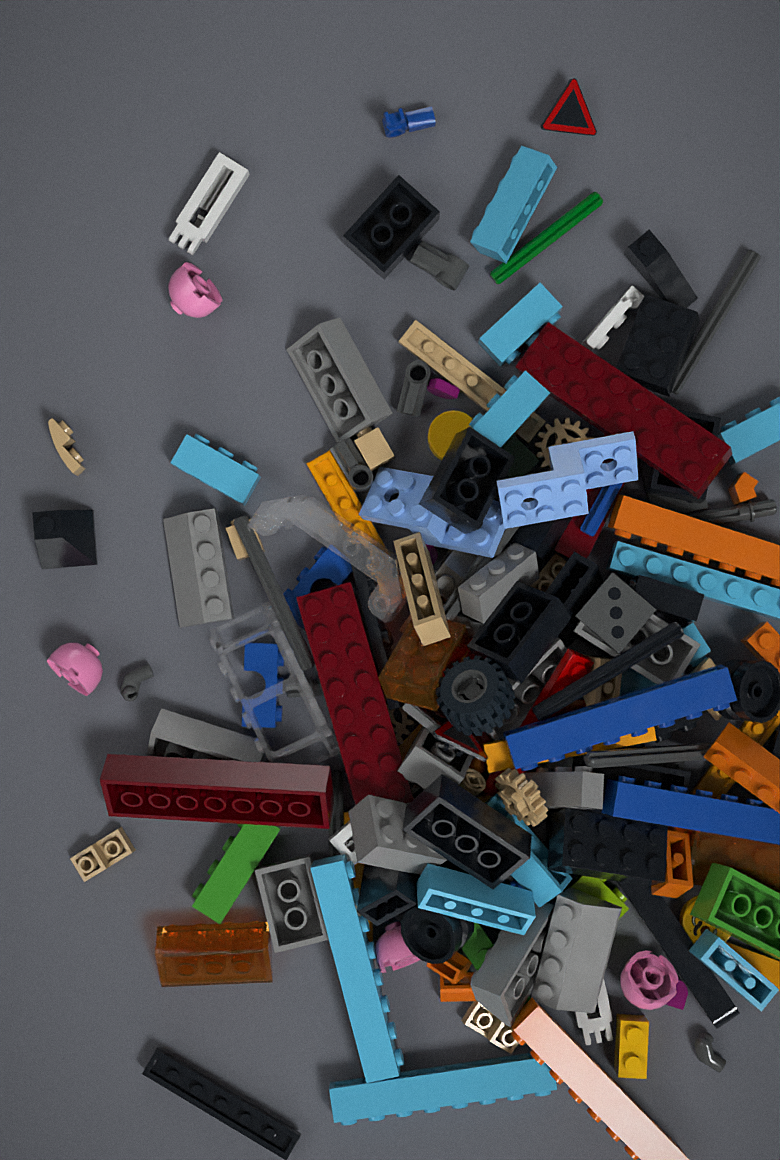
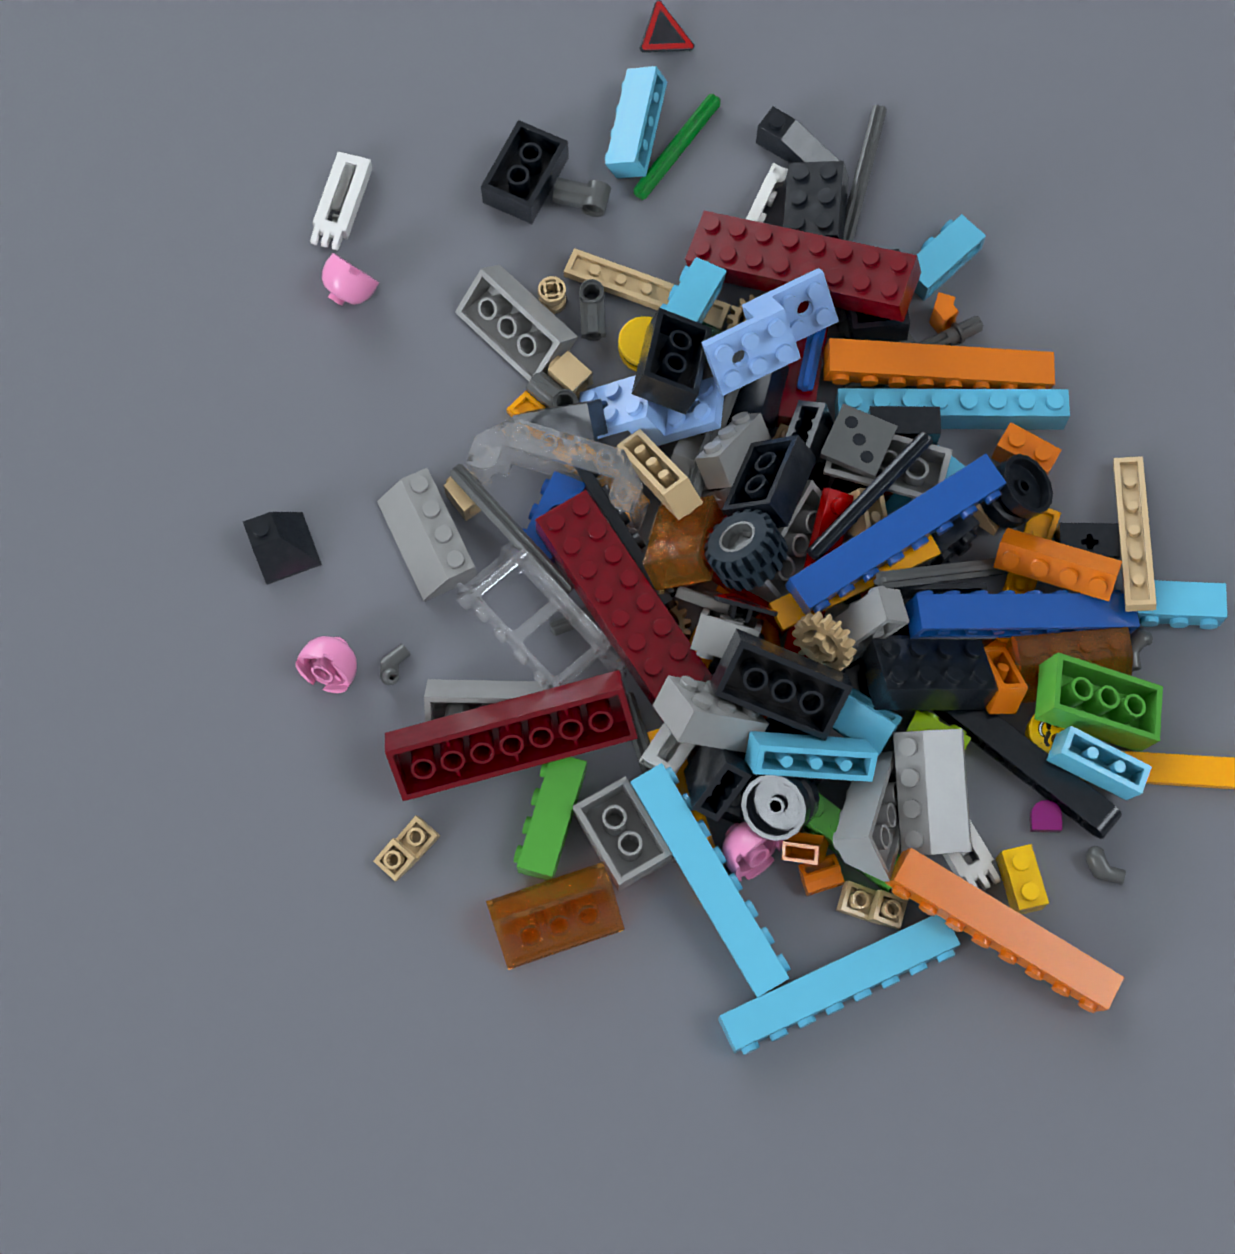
camera: 20 degrees left, 15 degrees down
tan slope [48,418,86,476] -> none
black plate [142,1047,301,1160] -> none
medium azure brick [170,434,261,506] -> none
blue arch [242,643,285,728] -> none
blue bar [382,106,436,138] -> none
magenta tile [427,378,460,399] -> none
medium azure brick [478,283,563,367] -> none
bright pink cylinder [620,950,678,1010] -> none
none -> black slope [513,399,608,445]
none -> tan wheel [538,276,567,314]

